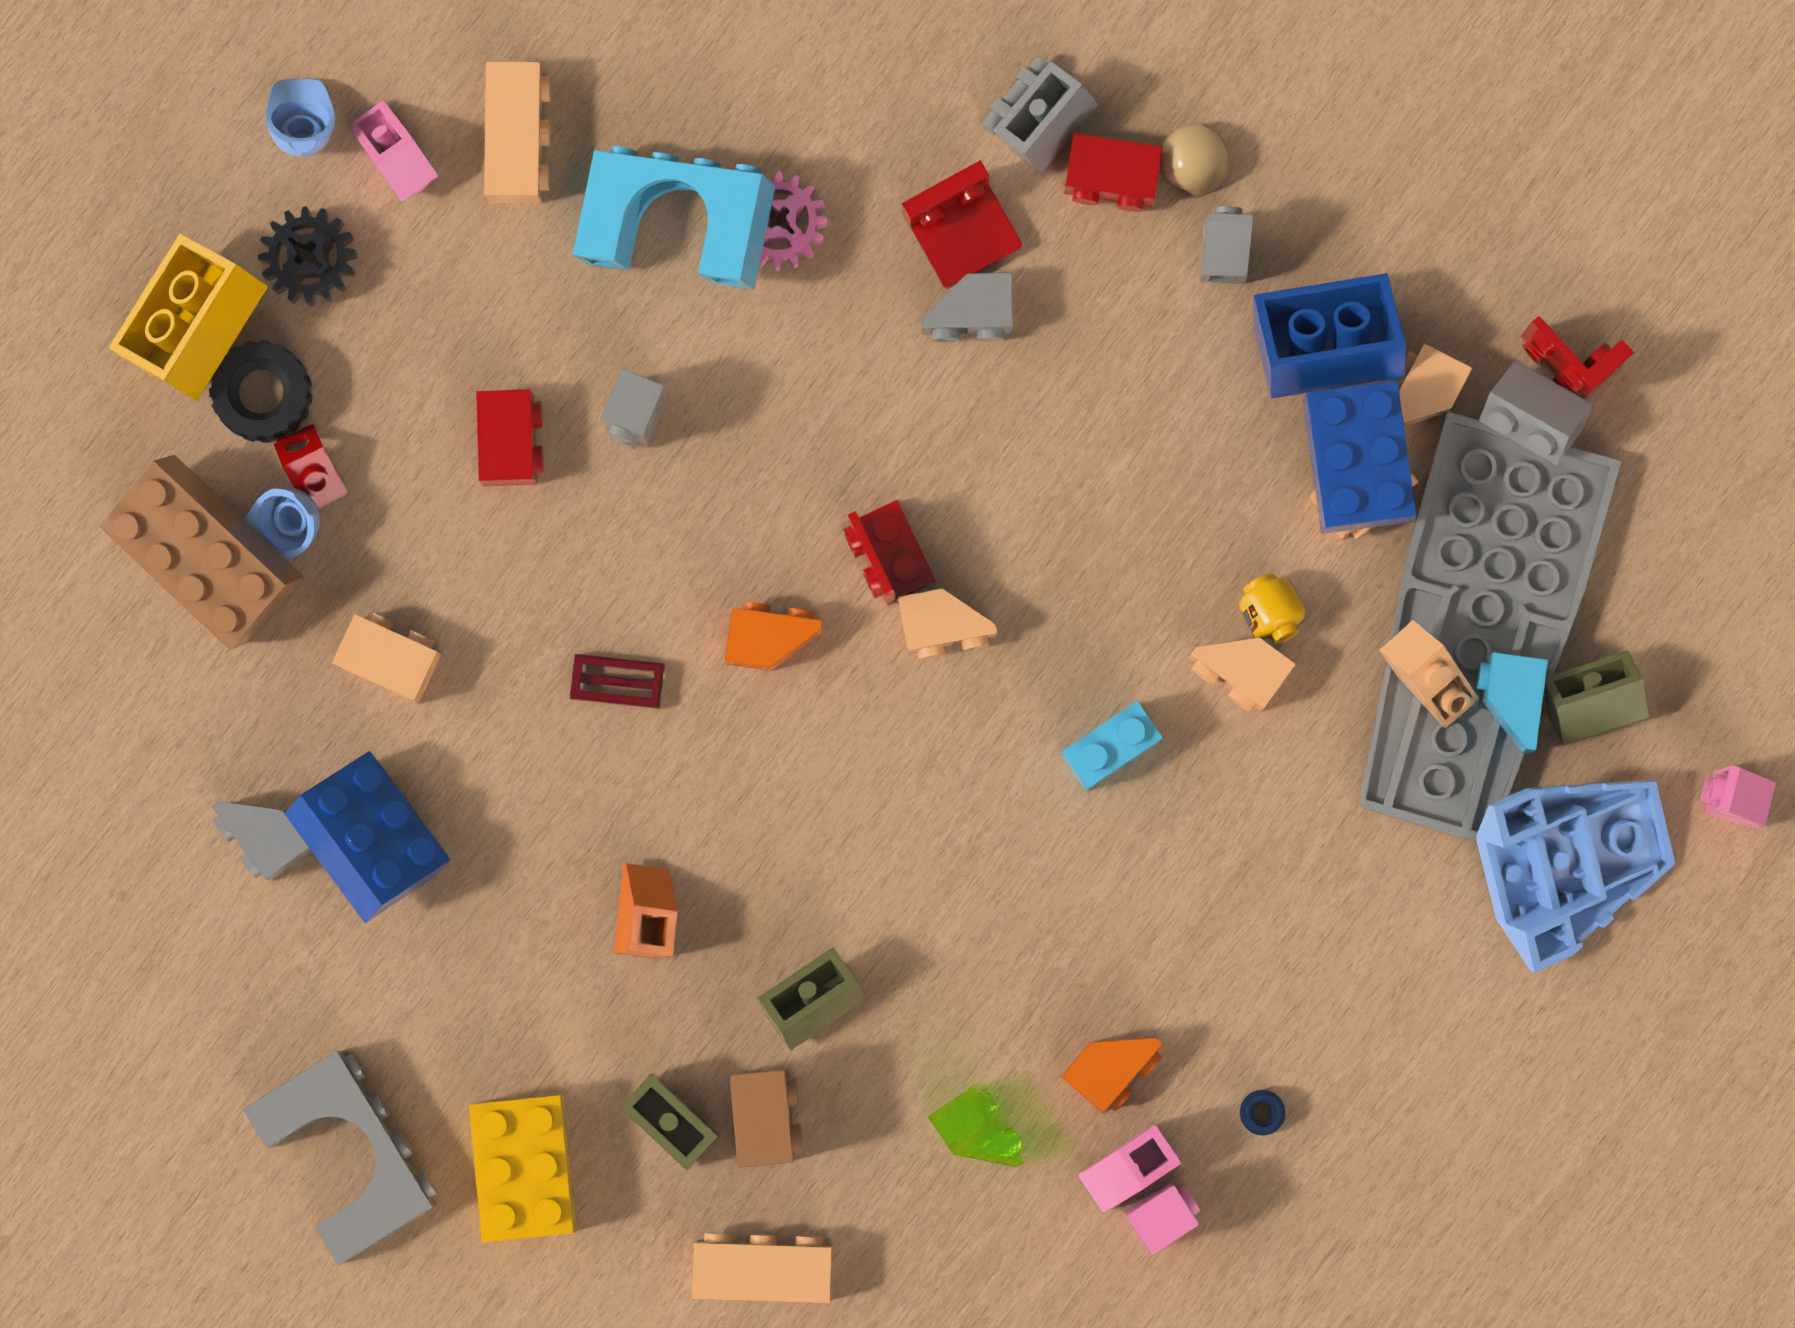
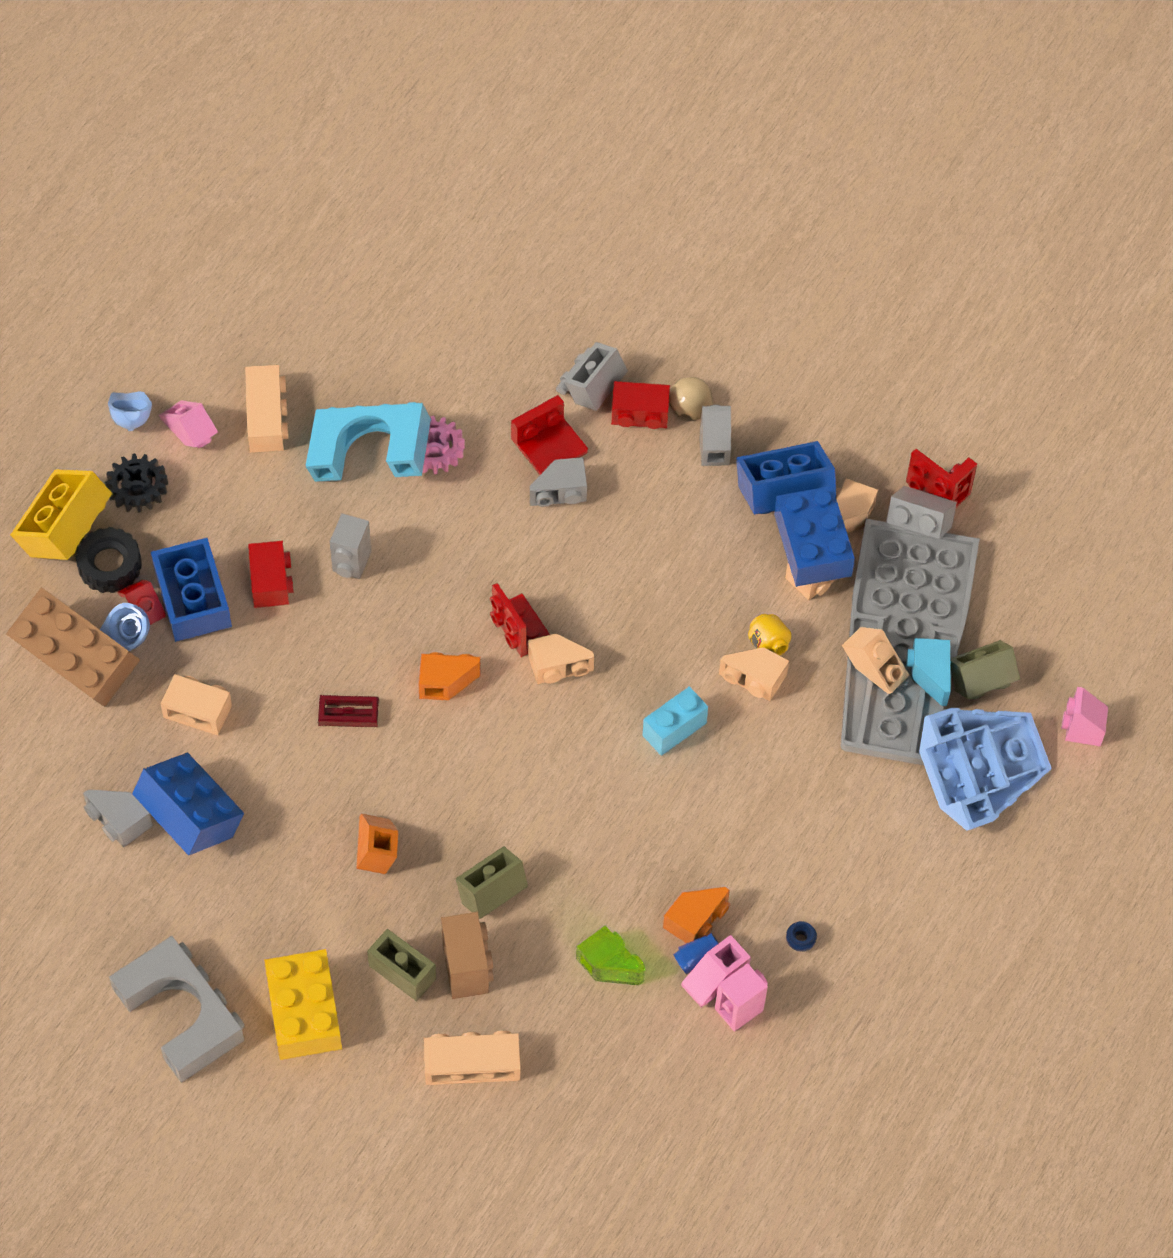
camera: 10 degrees left, 25 degrees down
none -> blue brick [151,538,232,642]
none -> blue cone [673,933,719,975]

